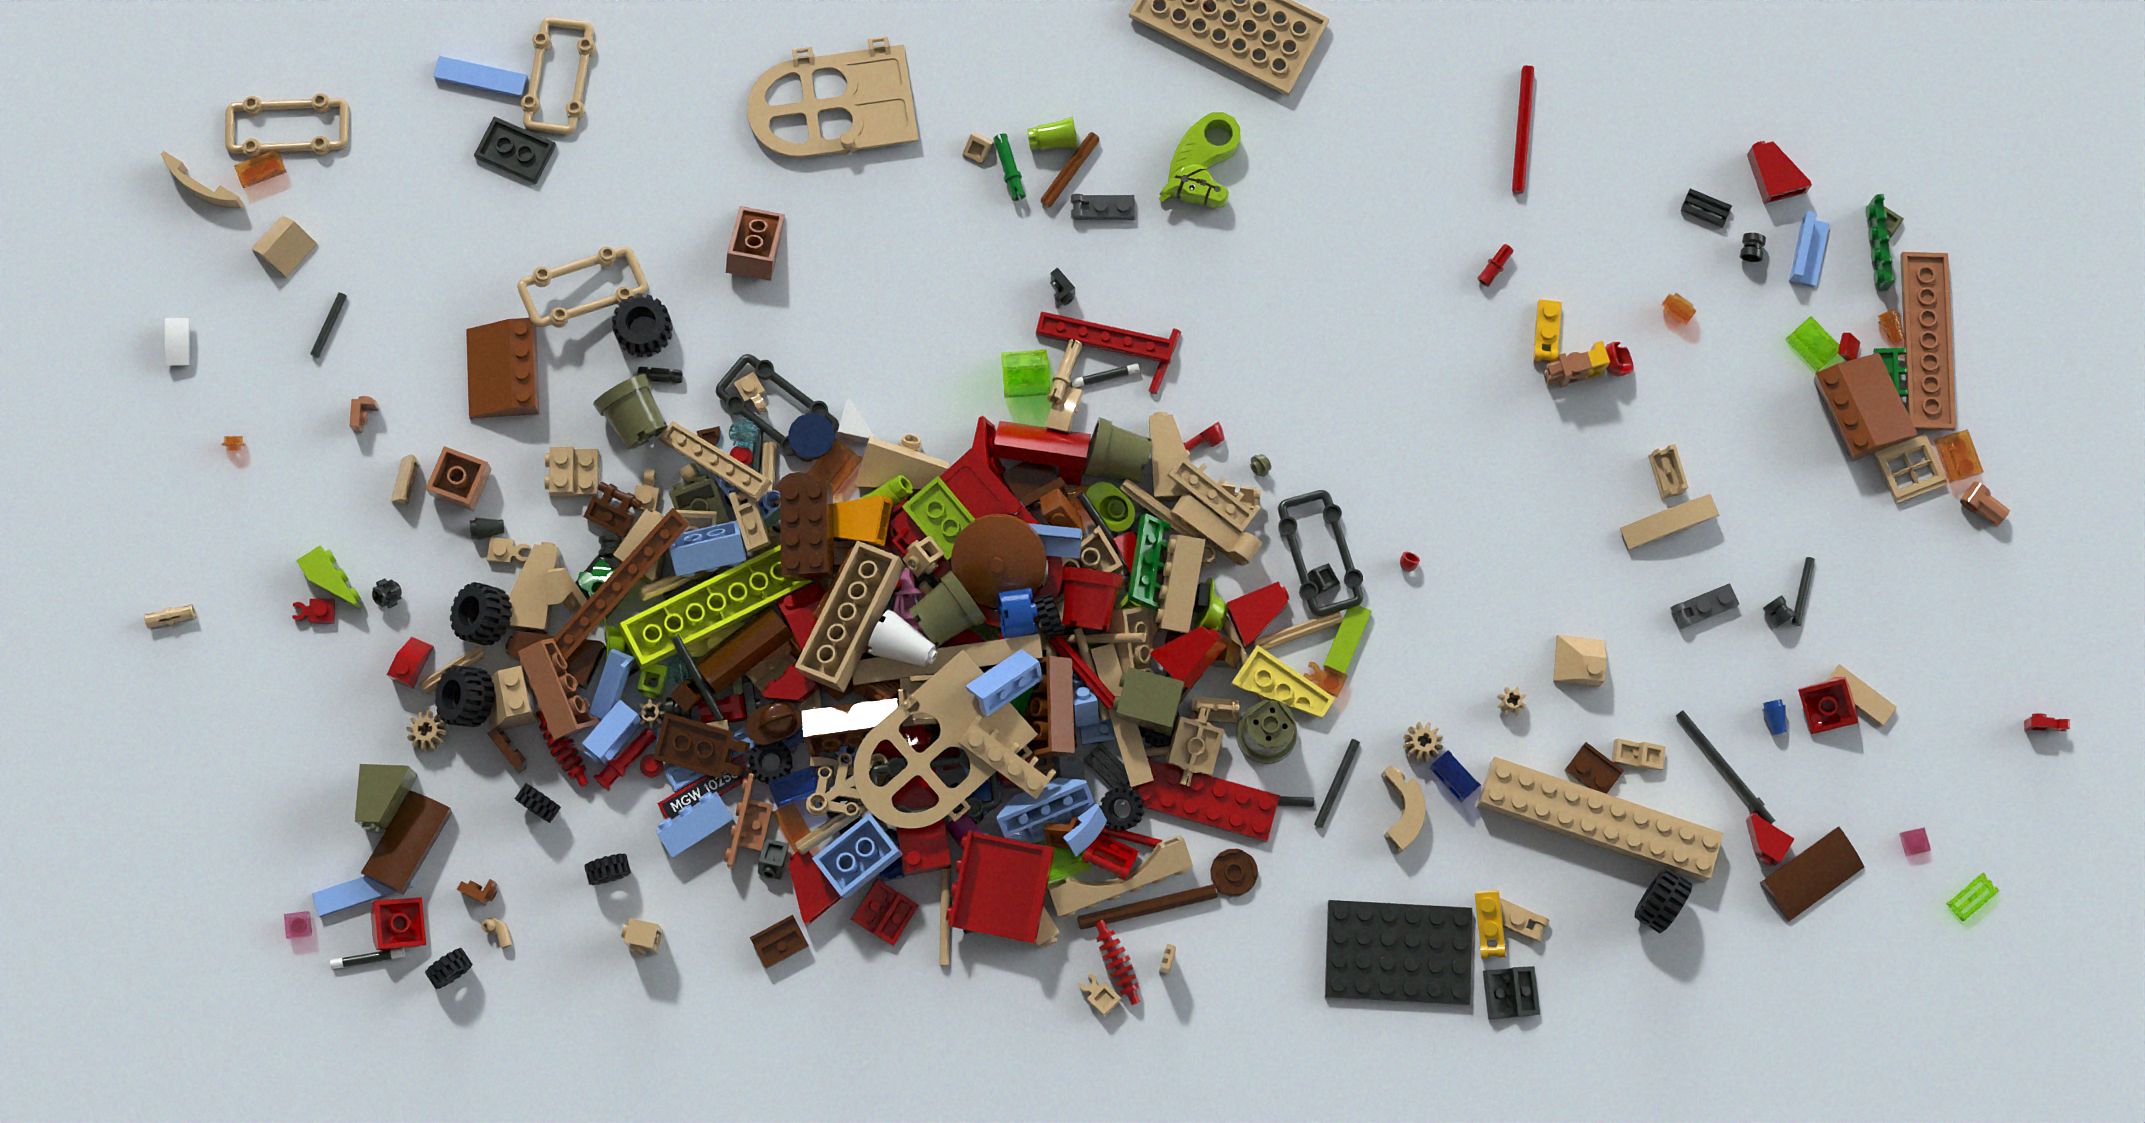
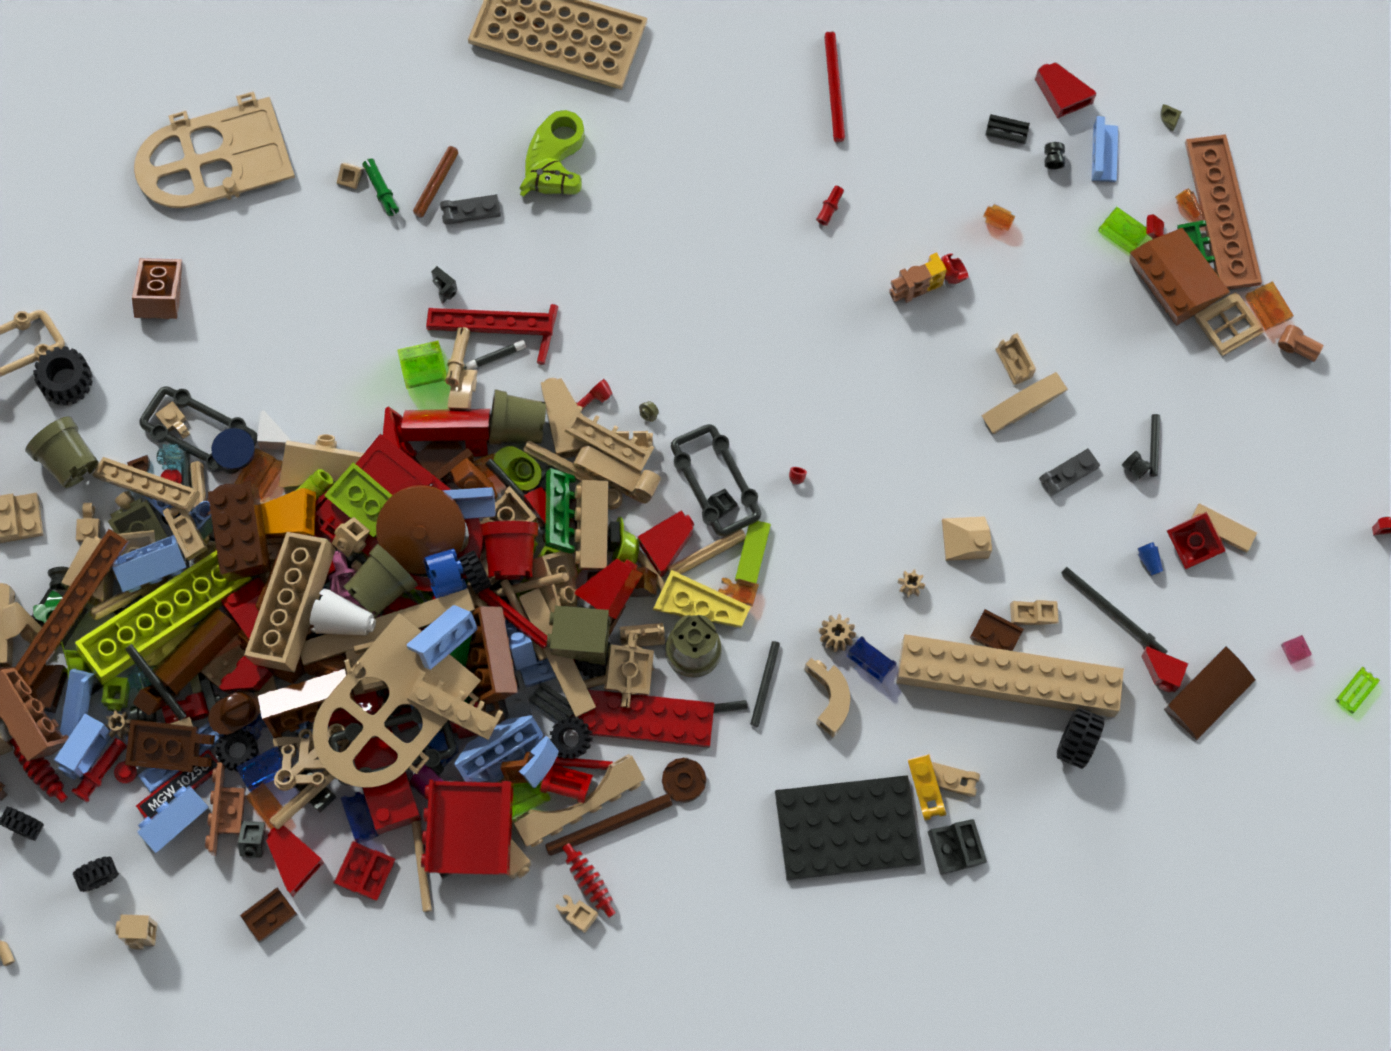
camera: 10 degrees left, 5 degrees down
reddish brown plate [583,482,642,537] -> none
pearl dark grey axle [637,366,683,383] -> none
light blue brick [812,813,903,899] -> none
lime plant [1027,116,1078,150] -> none
tan tile [1159,944,1176,975] -> none
yellow plate [1533,299,1562,363] -> none
green hinge [1866,194,1895,291] -> none

